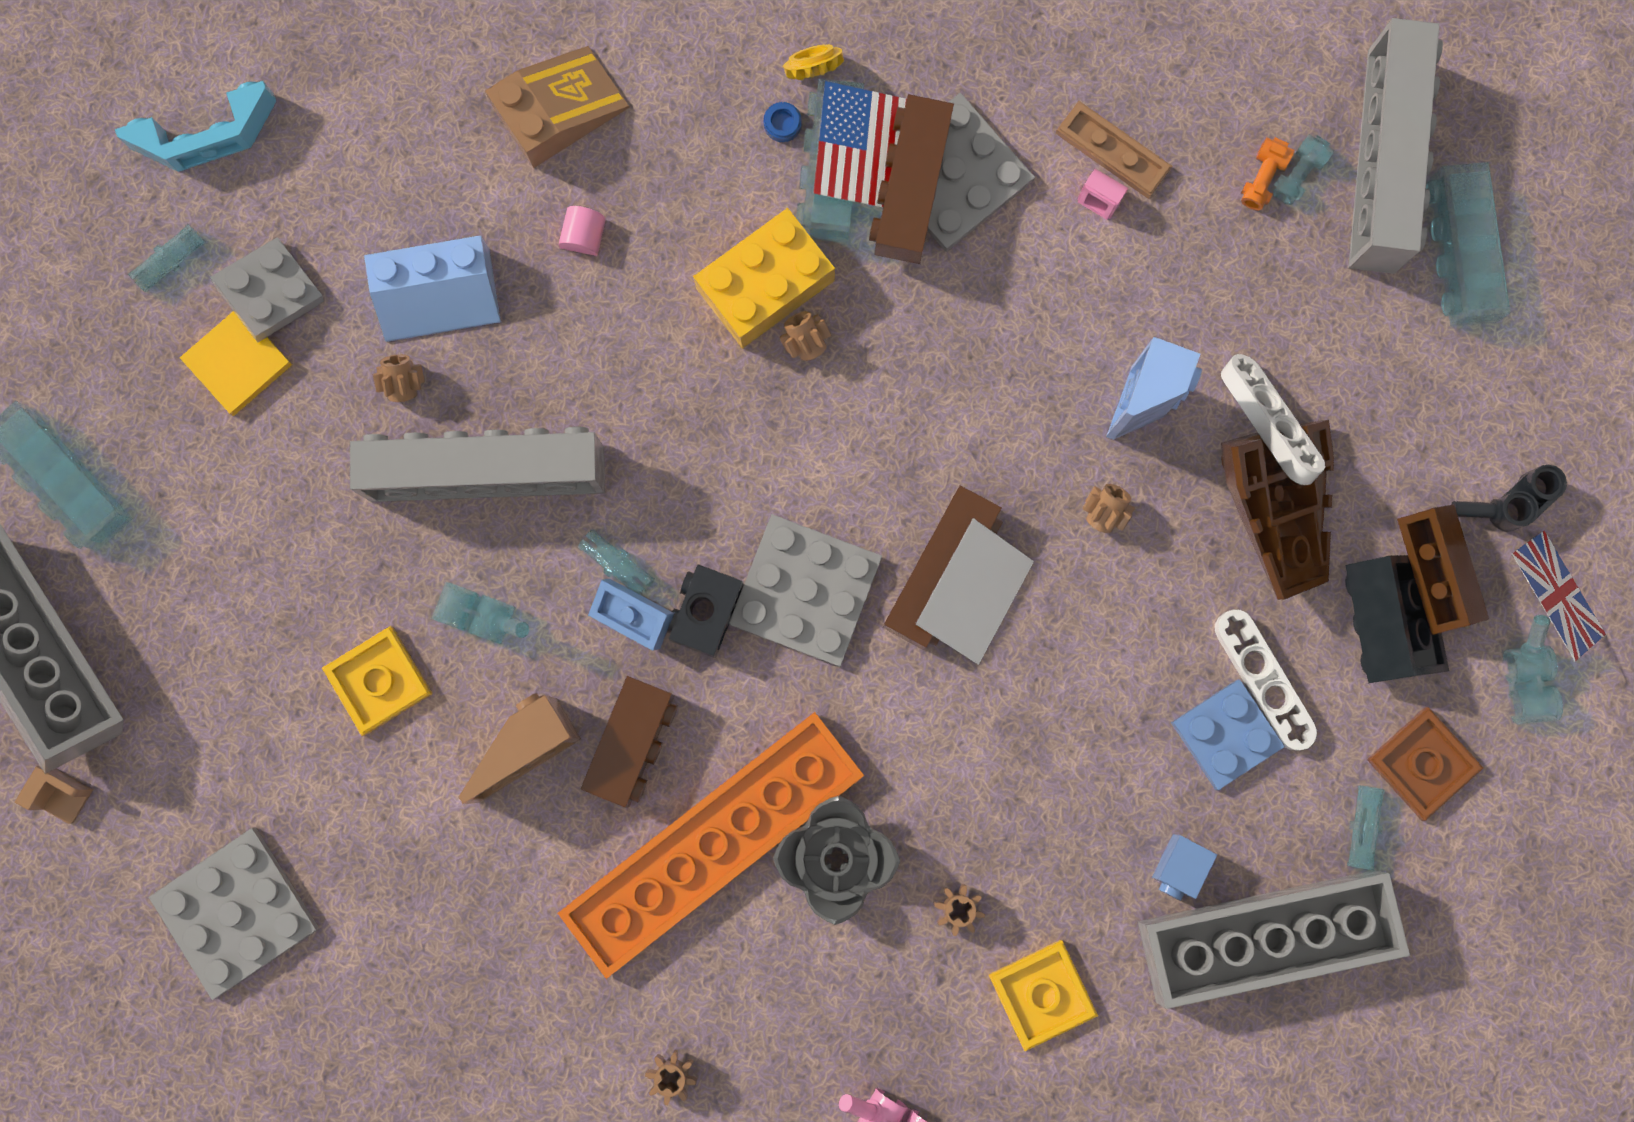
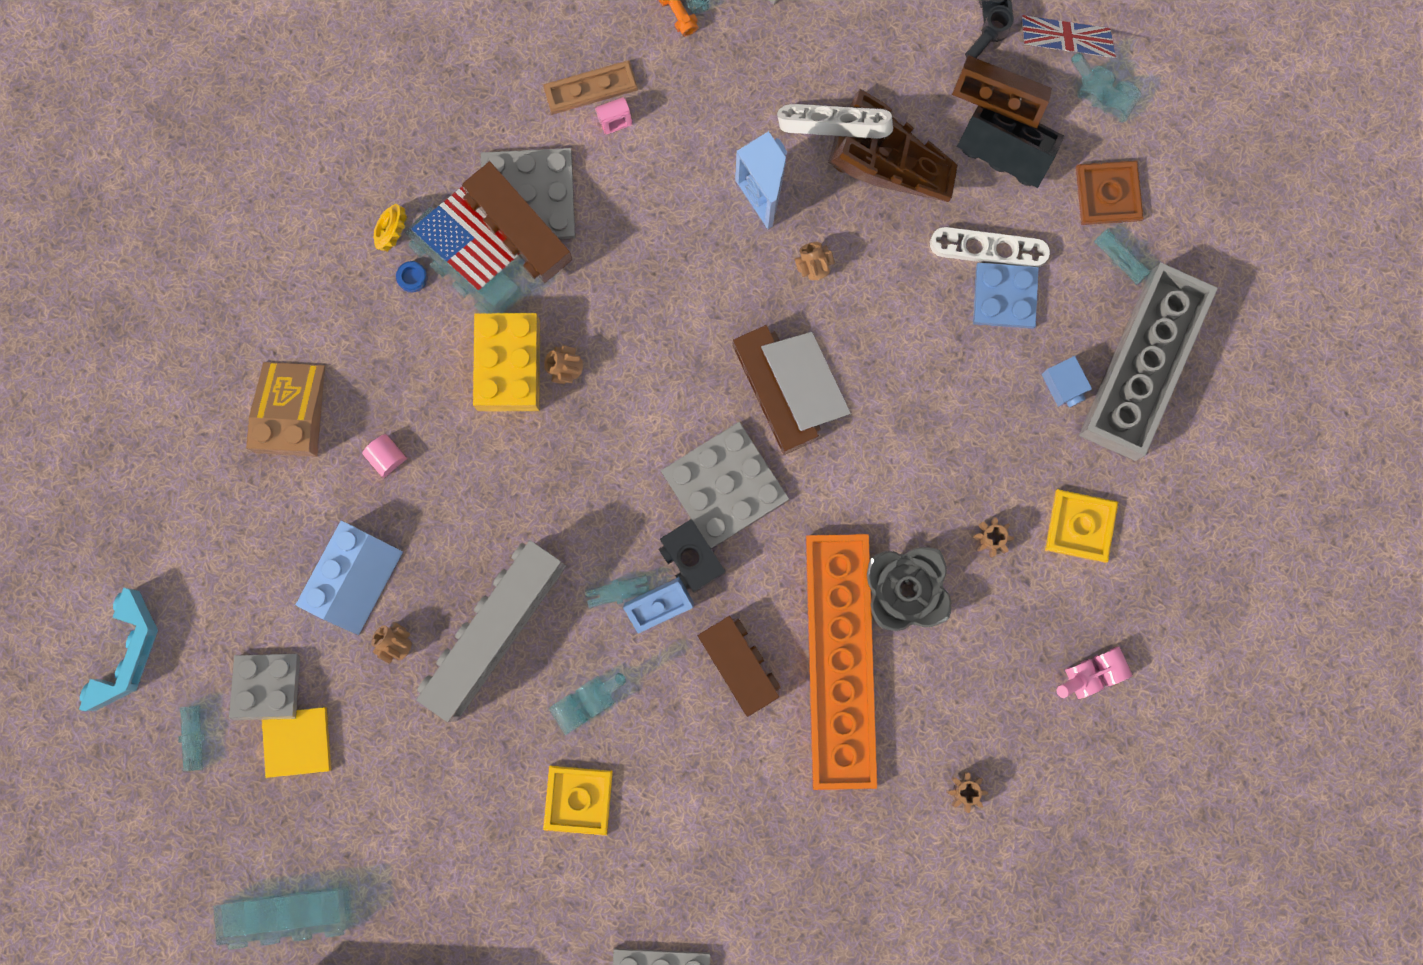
camera: 55 degrees left, 0 degrees up
medium nougat slope [458,693,581,804] -> none

